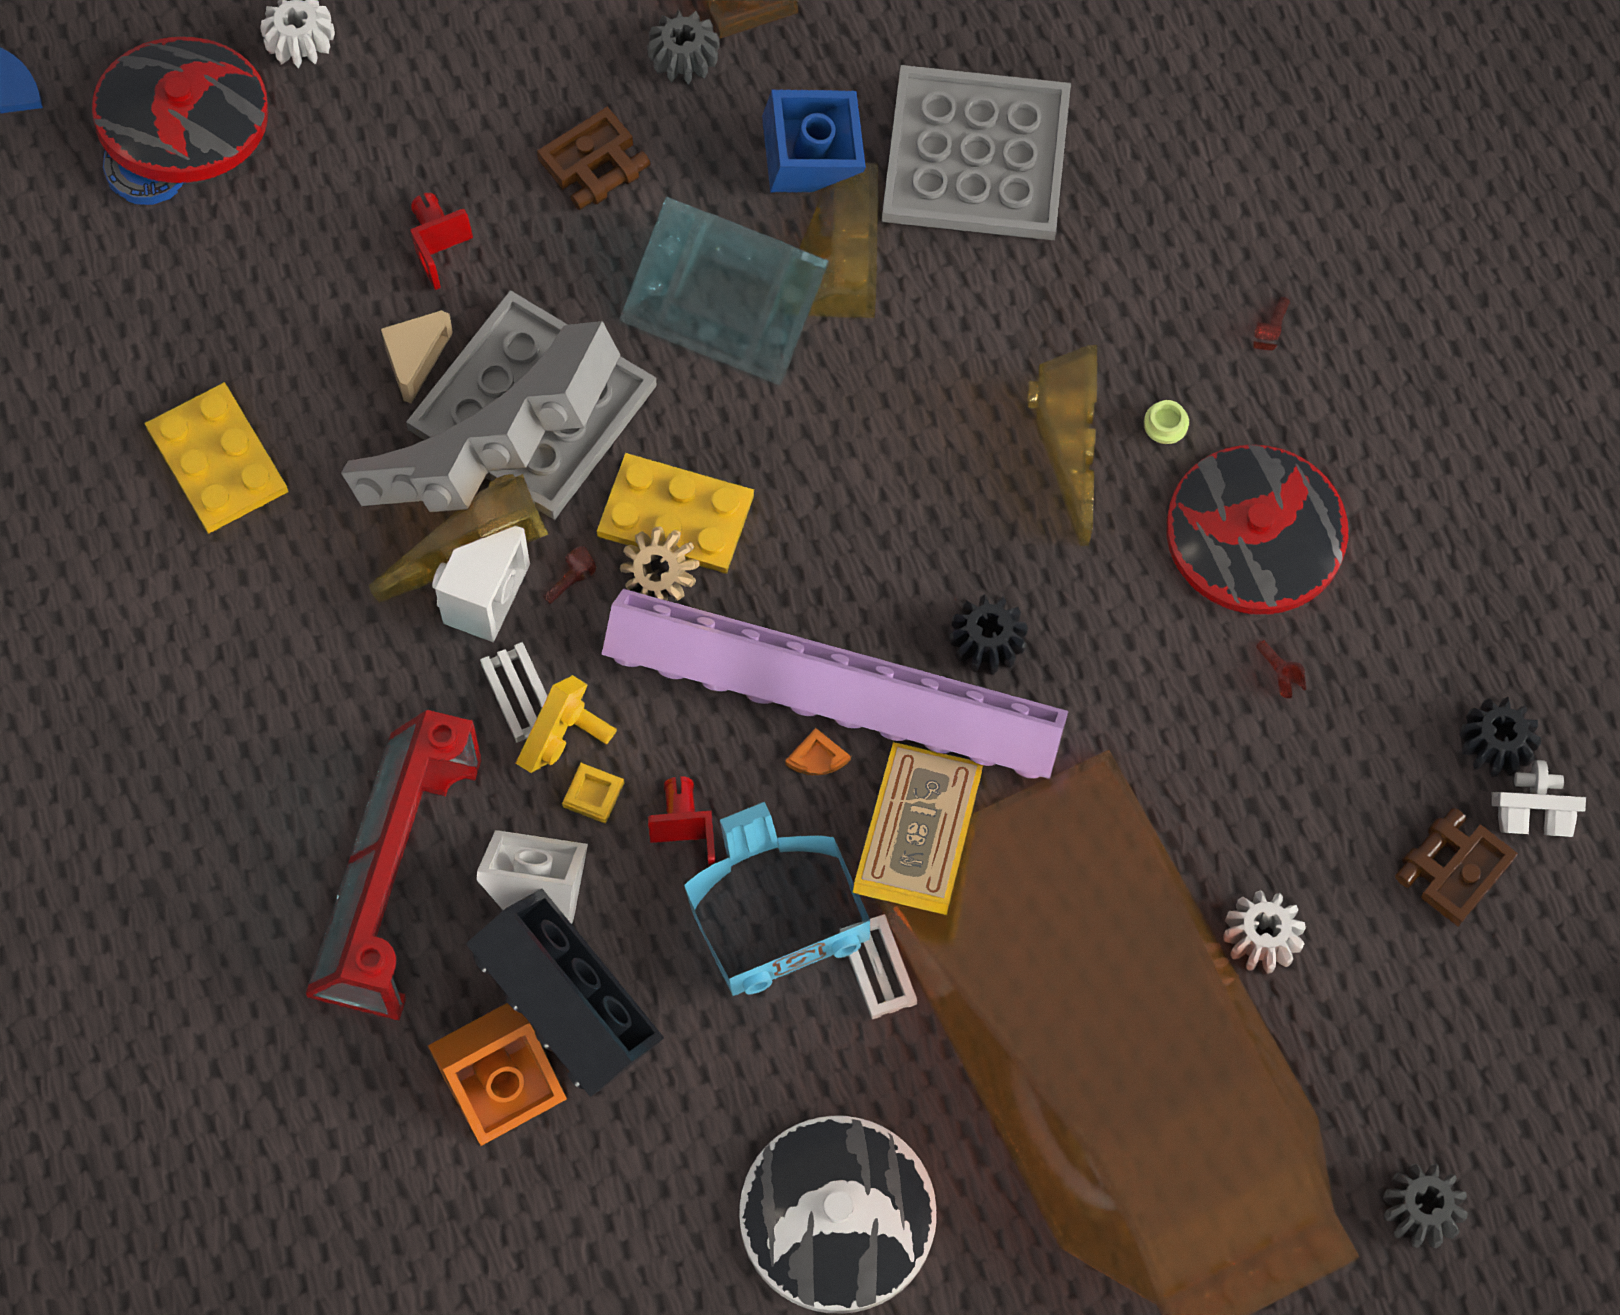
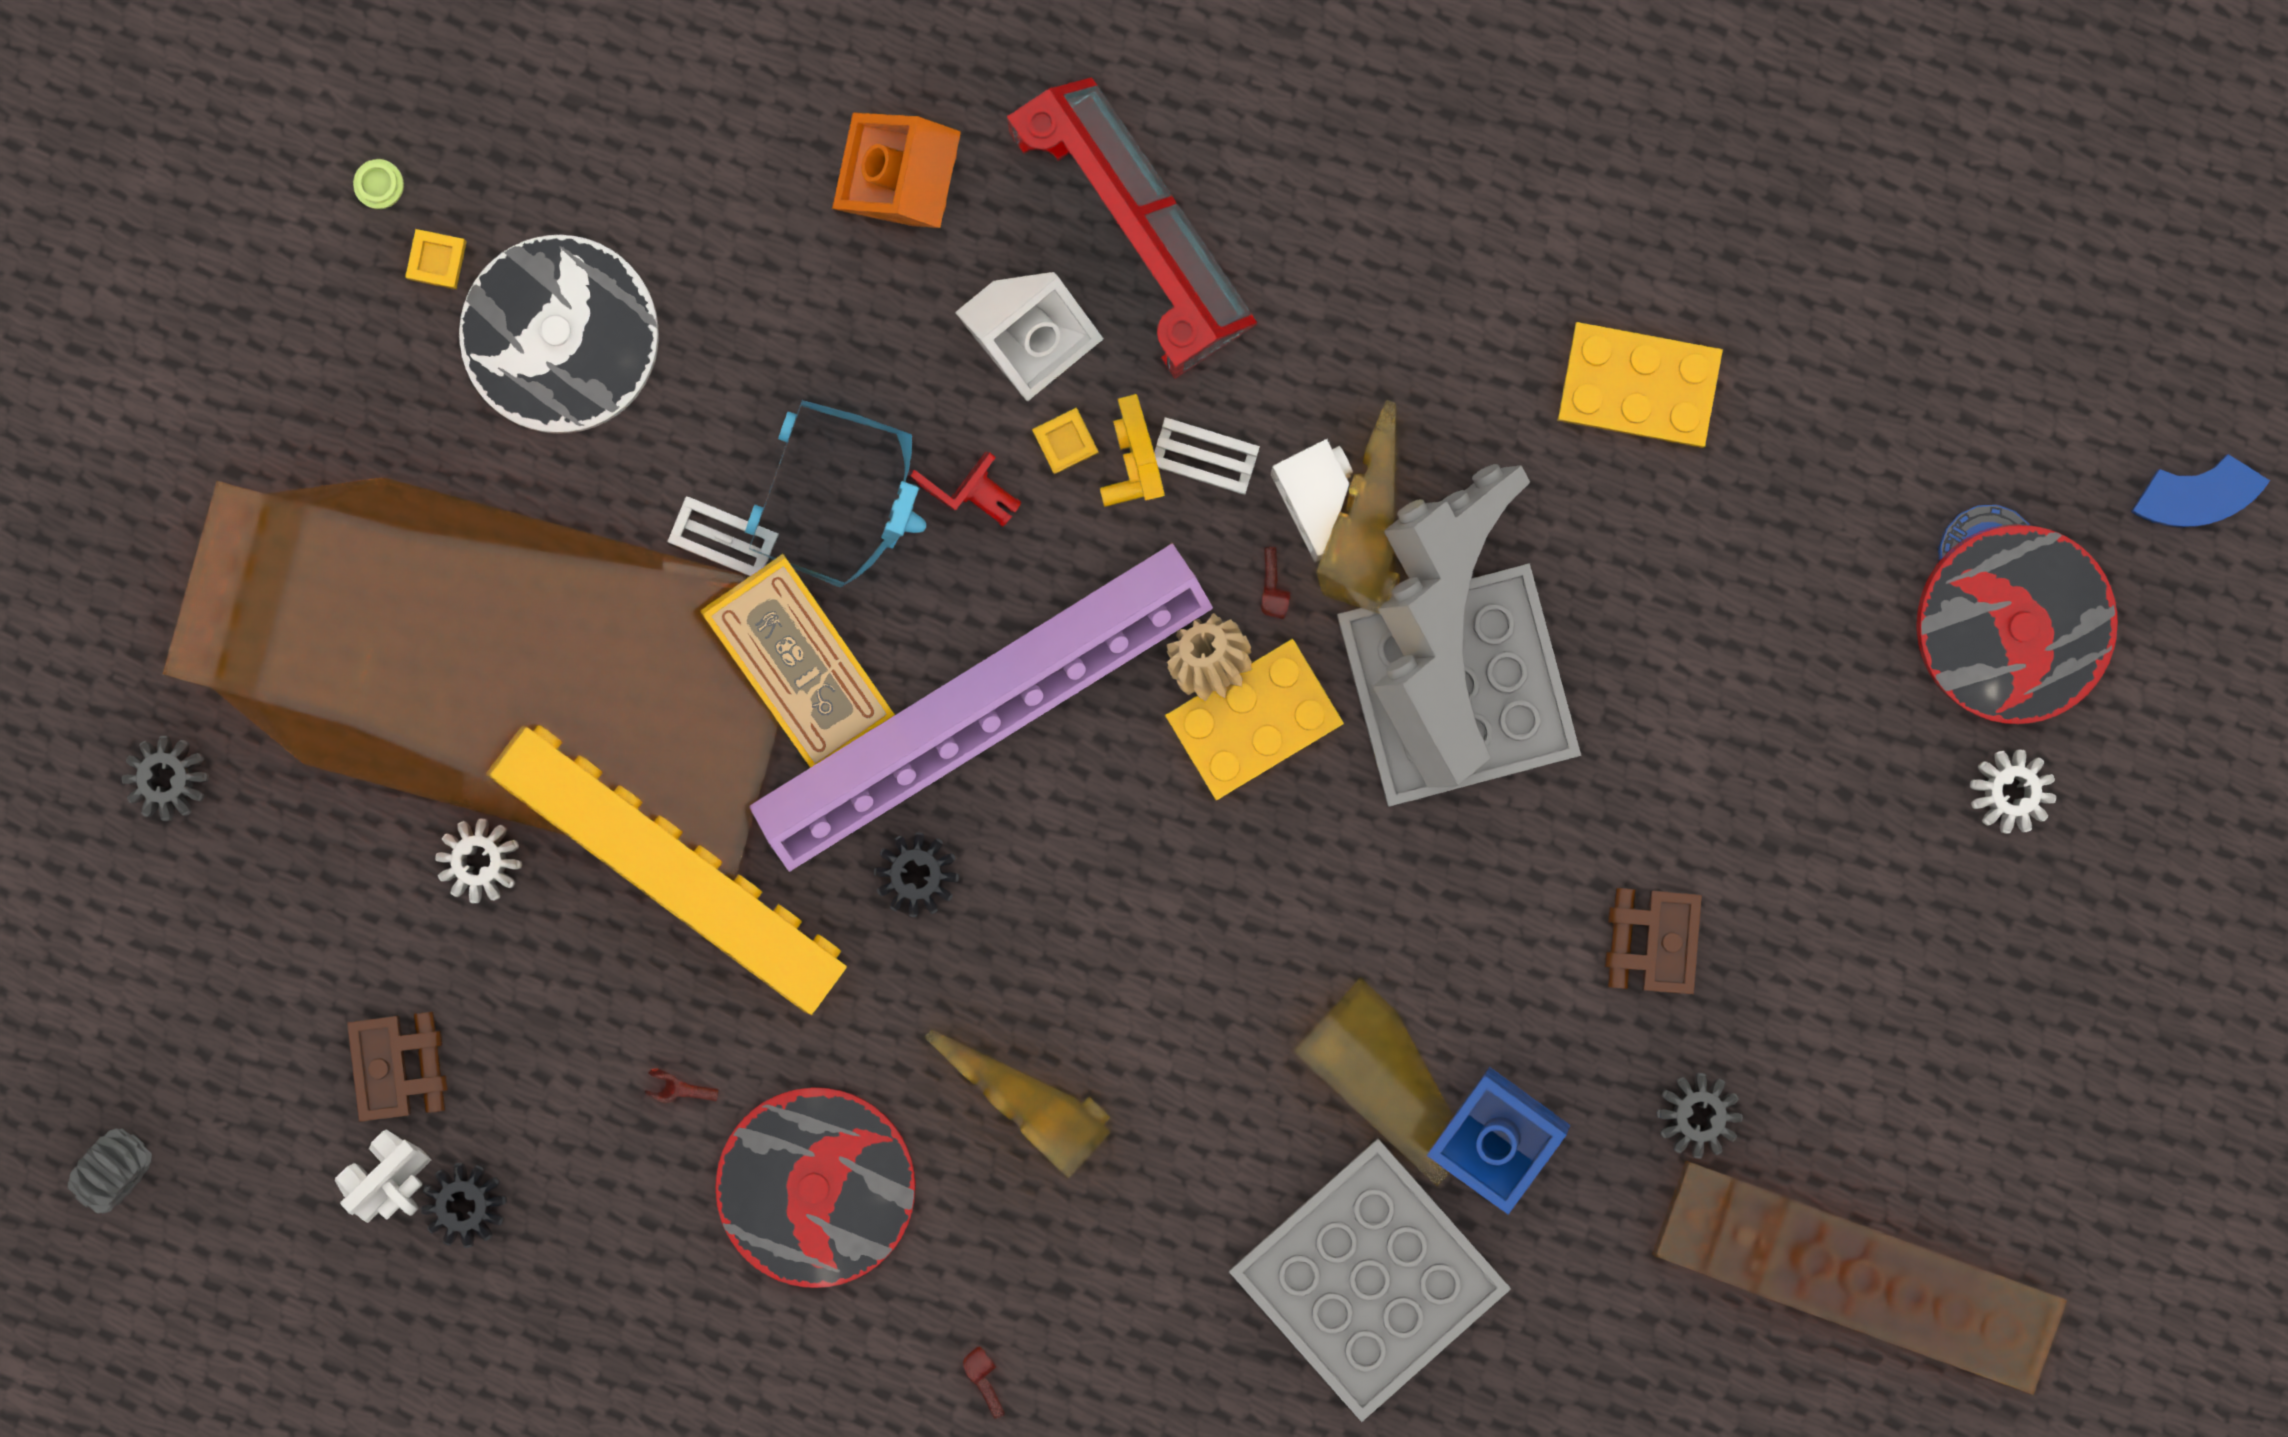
camera: 135 degrees right, 20 degrees up
tan slope [381,310,453,404] -> none
red bracket [410,193,473,290] -> none
black brick [466,888,664,1097] -> none
clear light blue slope [619,196,829,385] -> none
orange tile [785,728,851,775] -> none
yellowish green plate [1144,400,1189,444] -> none
none -> yellow brick [485,724,847,1015]

